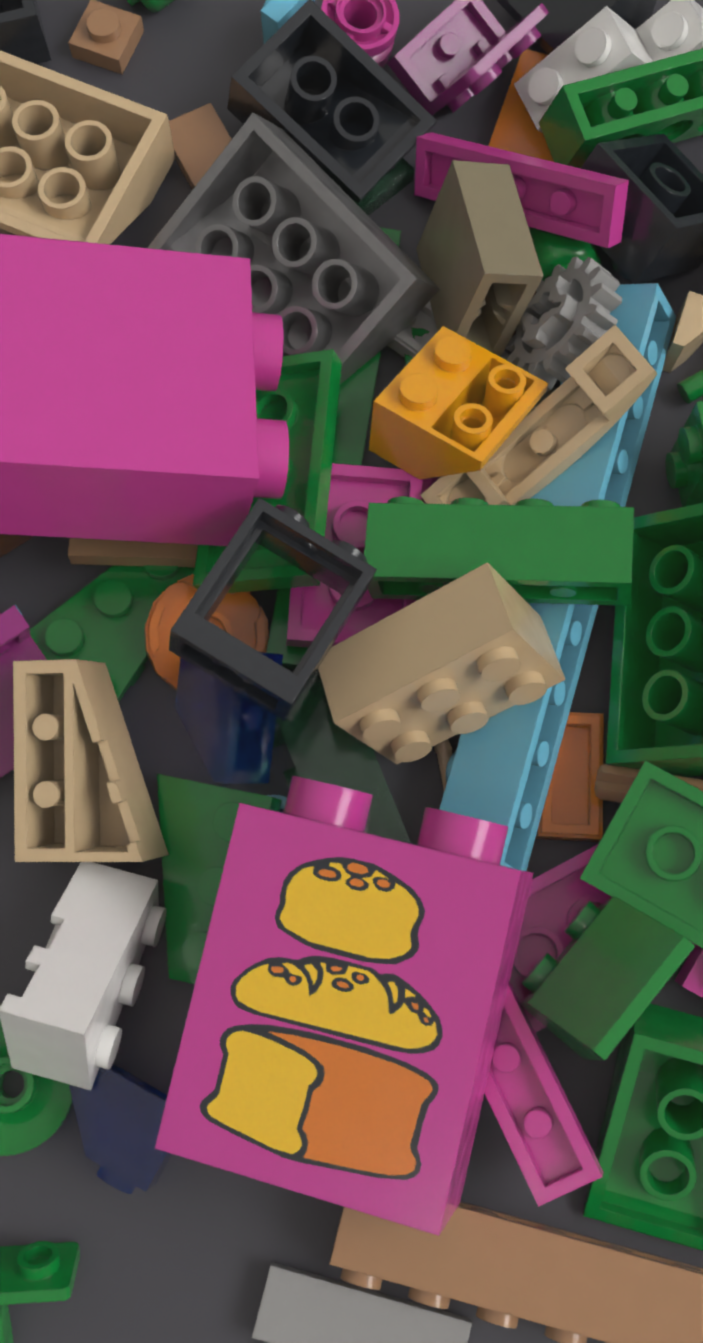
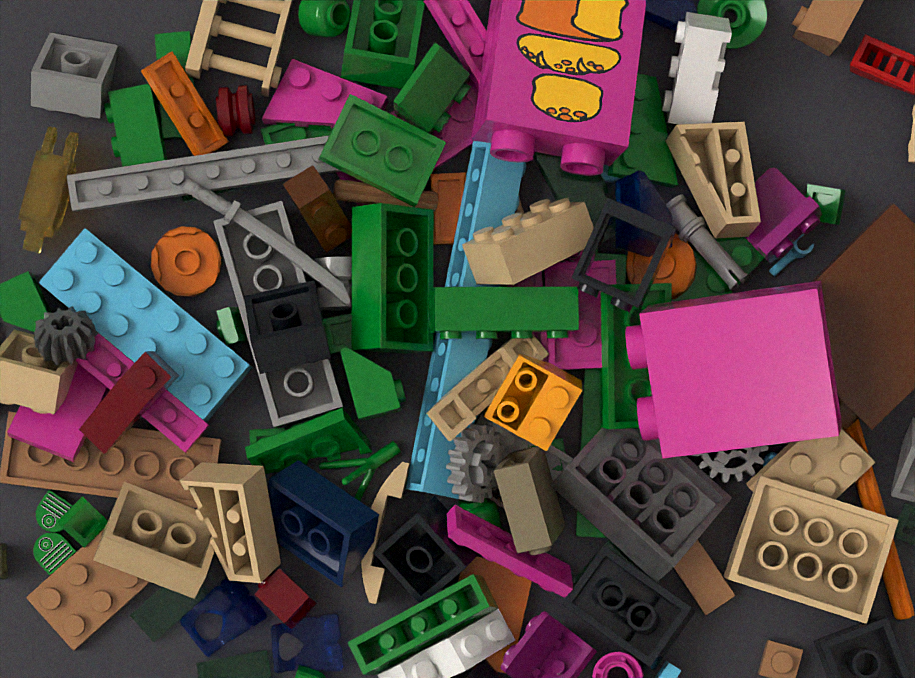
camera: 170 degrees right, 10 degrees up
none -> light grey pin [659,194,749,291]

